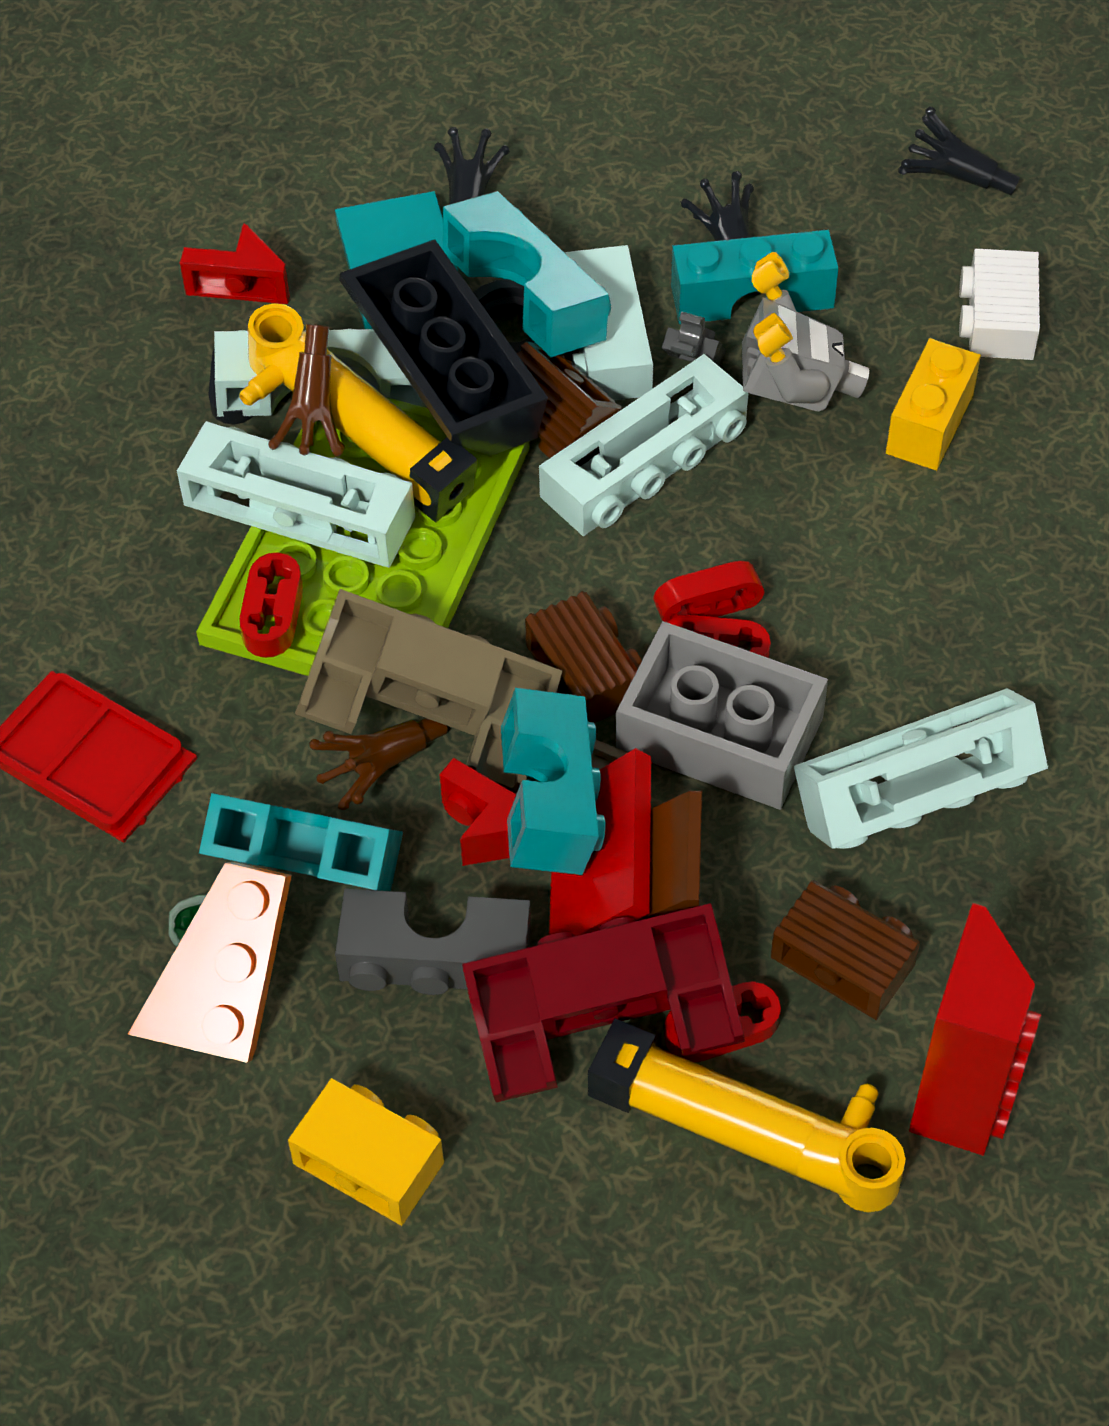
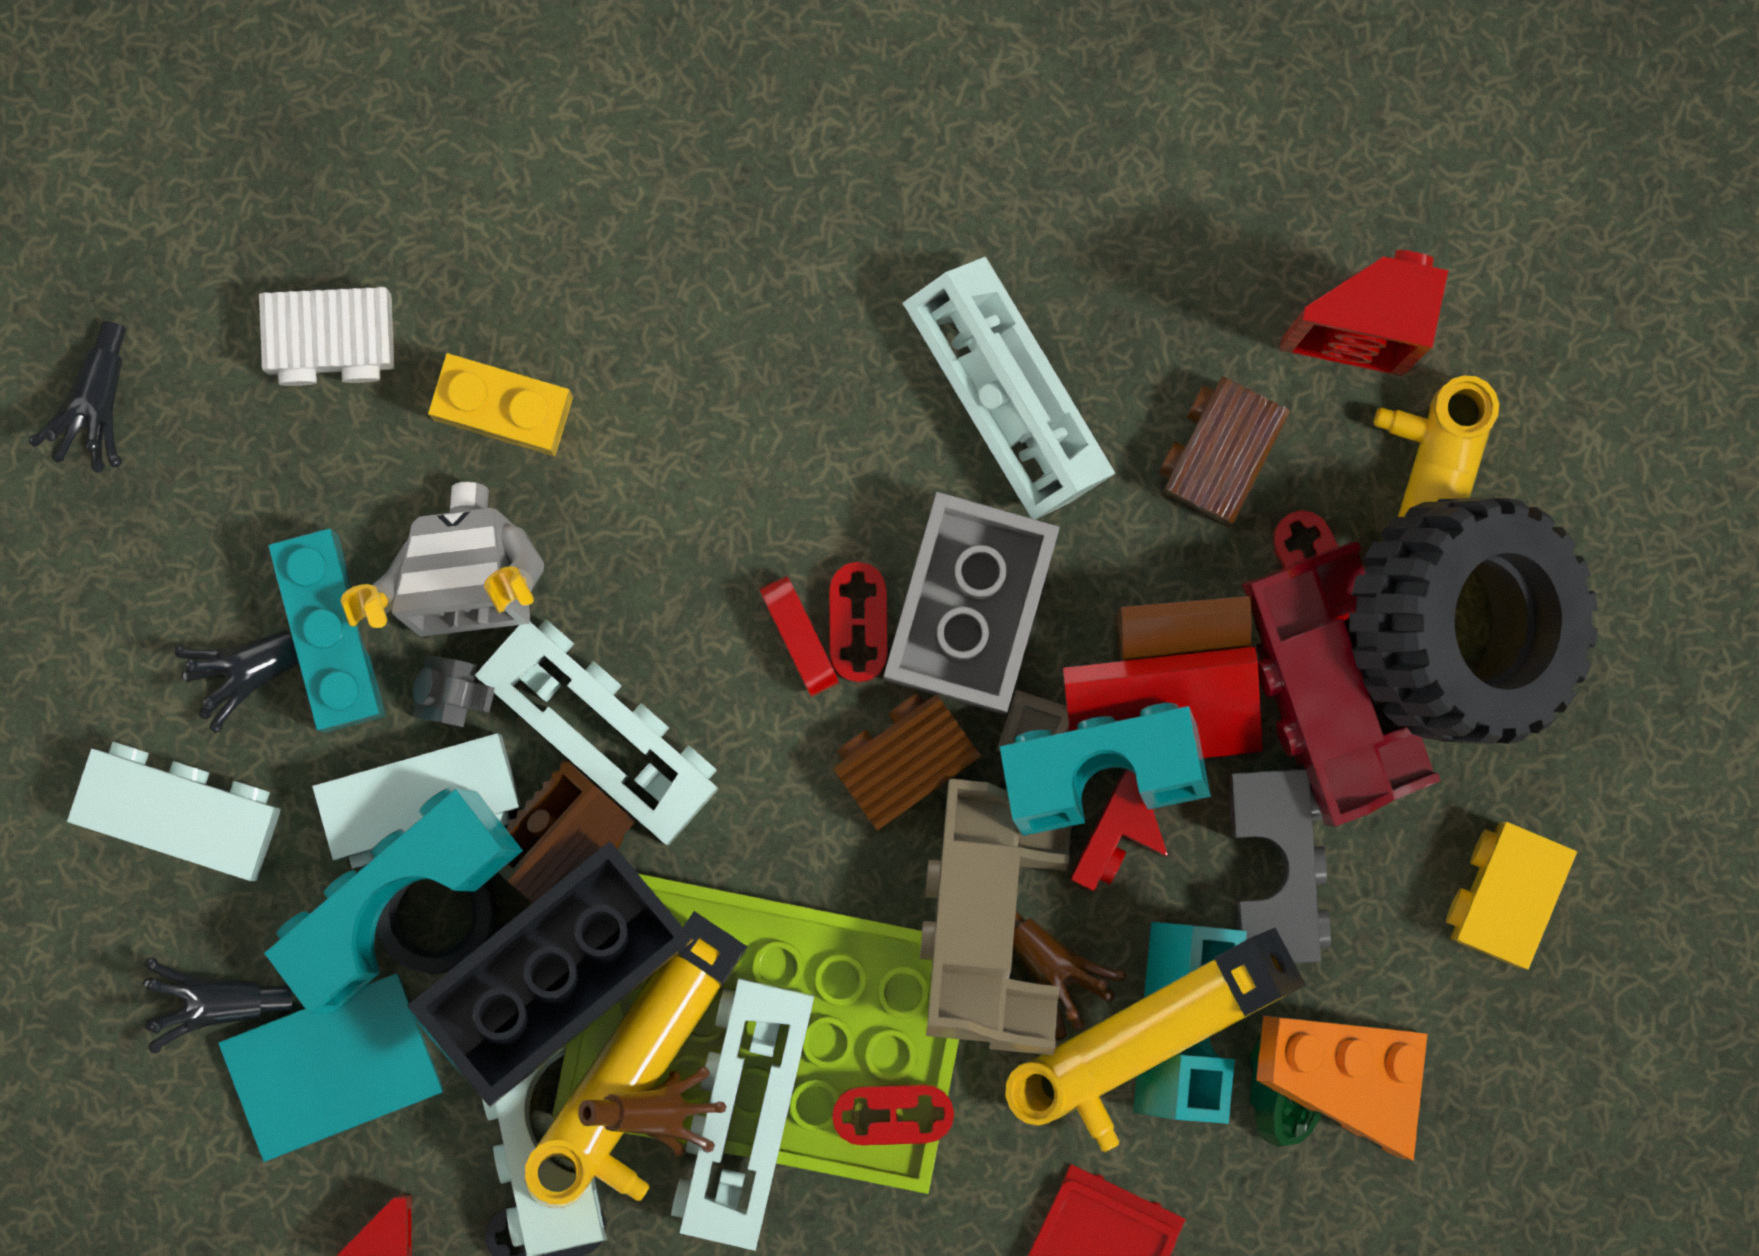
camera: 105 degrees left, 30 degrees up
none -> light aqua brick [67,741,281,881]
none -> yellow piece [1006,927,1306,1152]
none -> black tyre [1349,498,1598,744]

